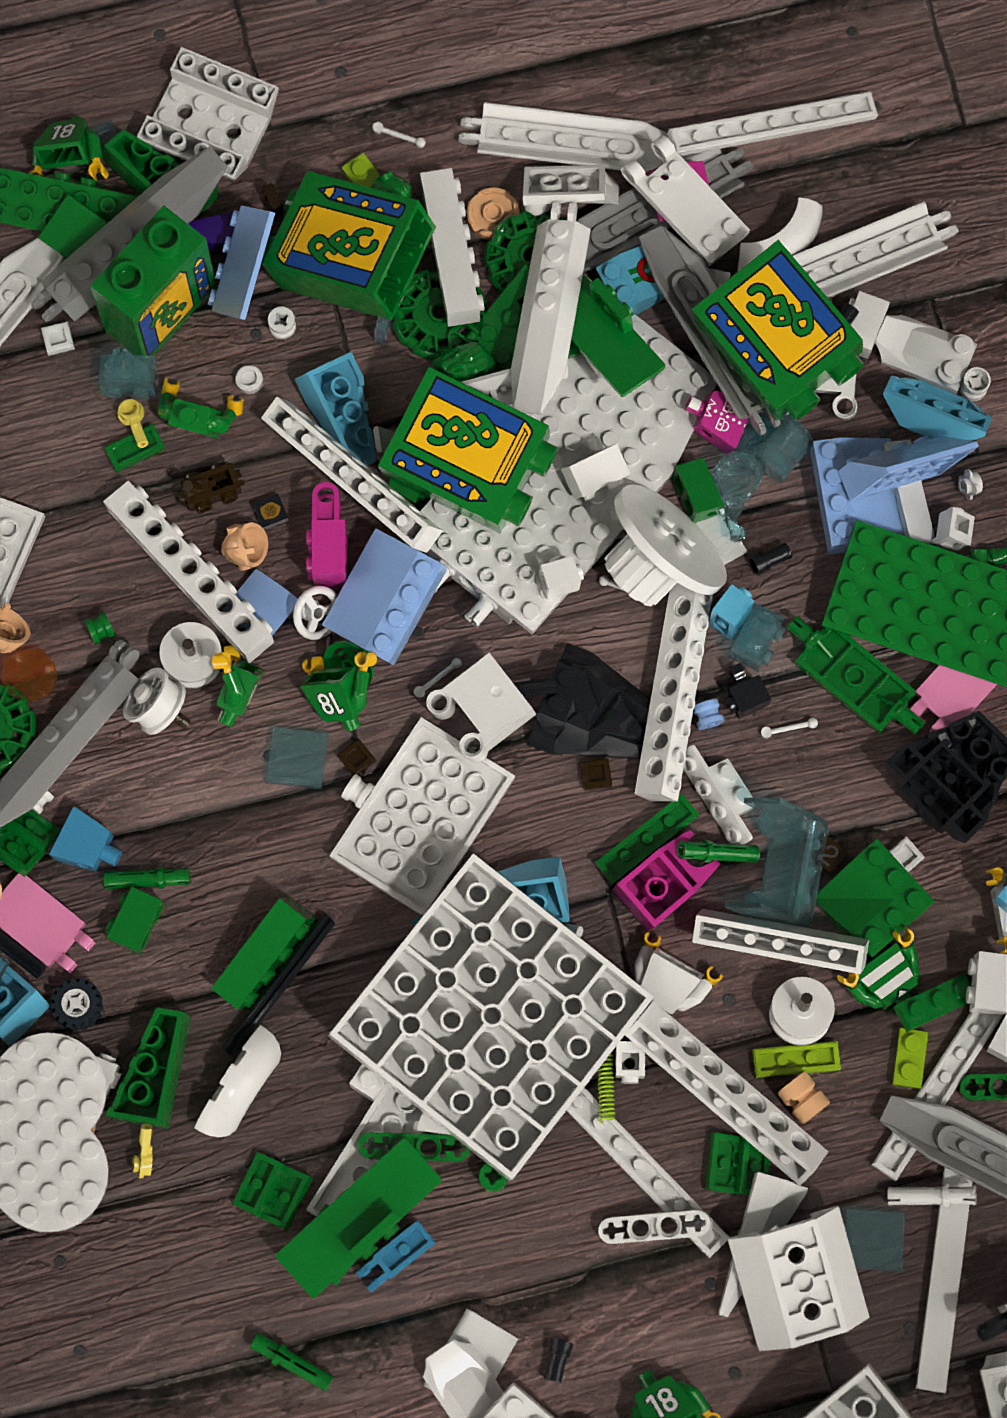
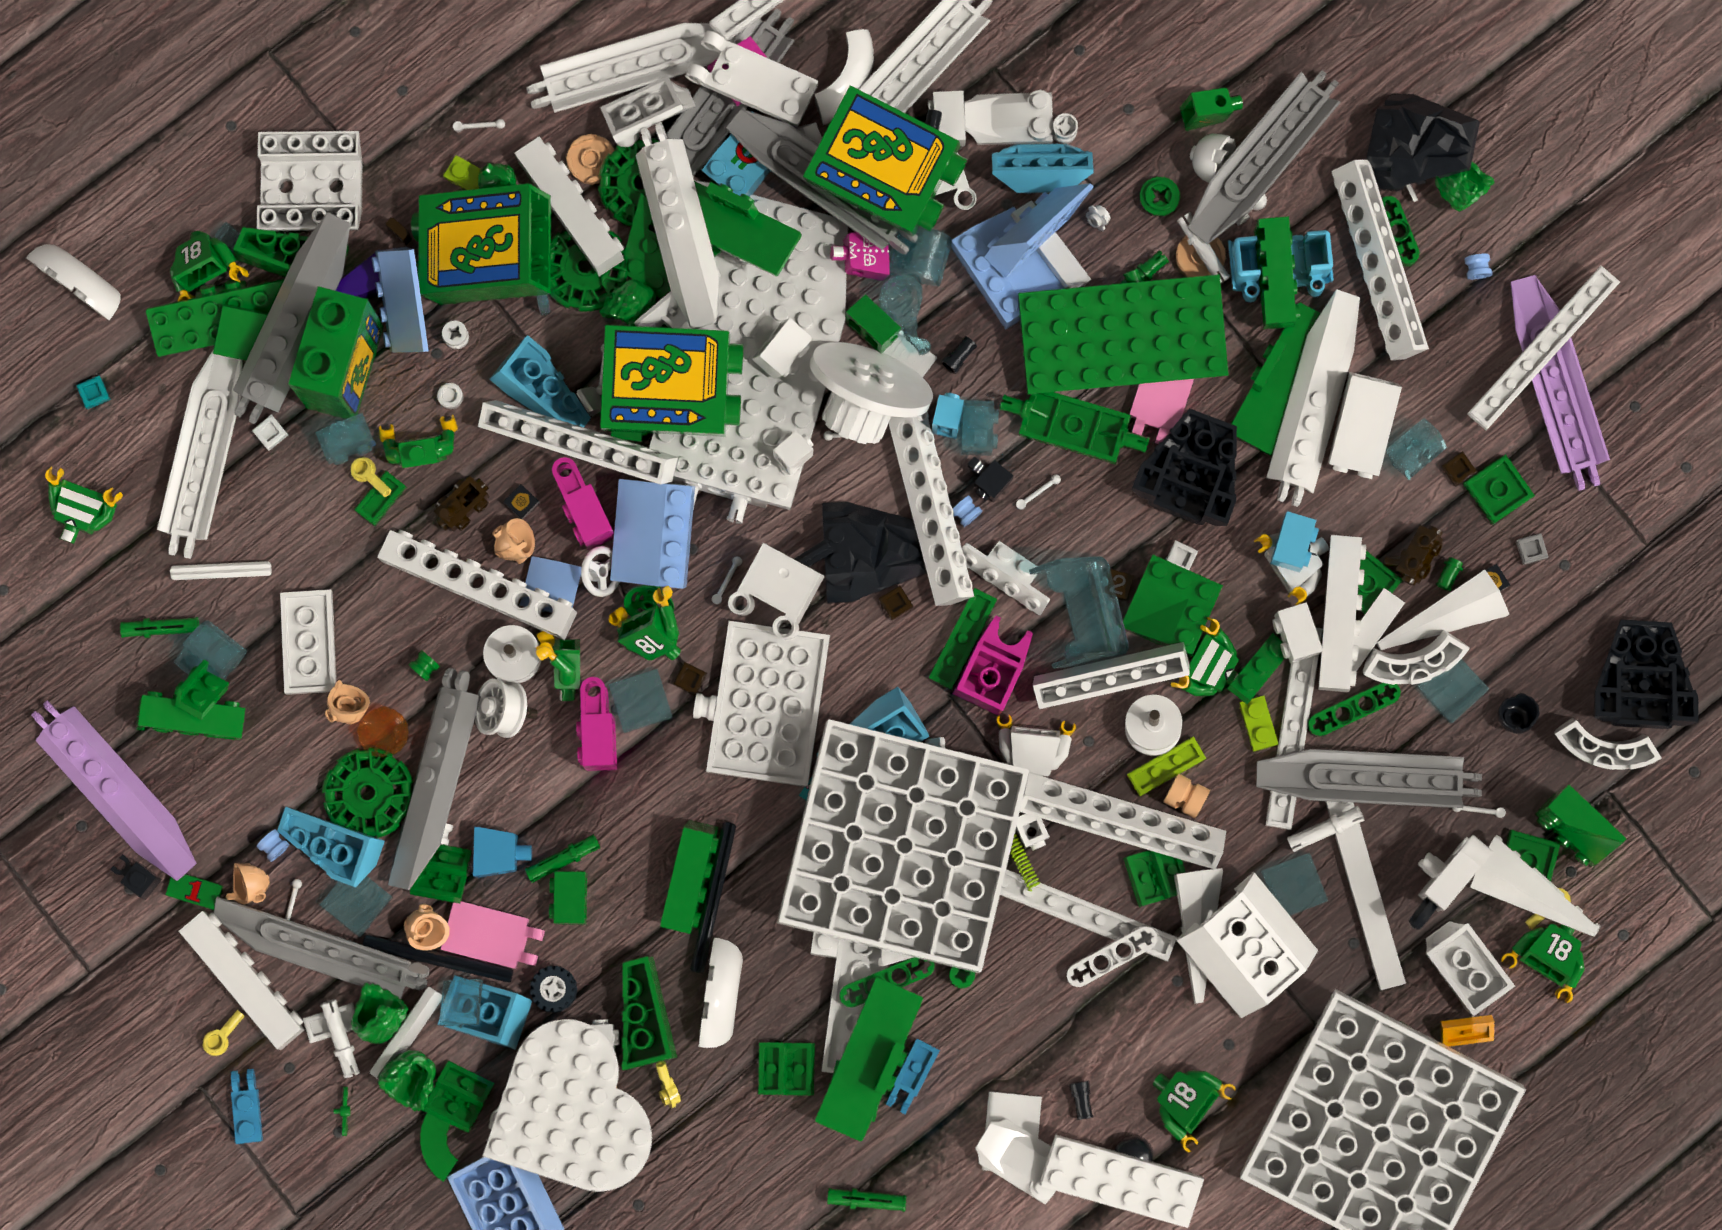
camera: 20 degrees left, 5 degrees up
green pin [677,840,760,863] -> none
white brick [932,507,975,553] -> none
none -> dark pink brick [576,677,617,771]

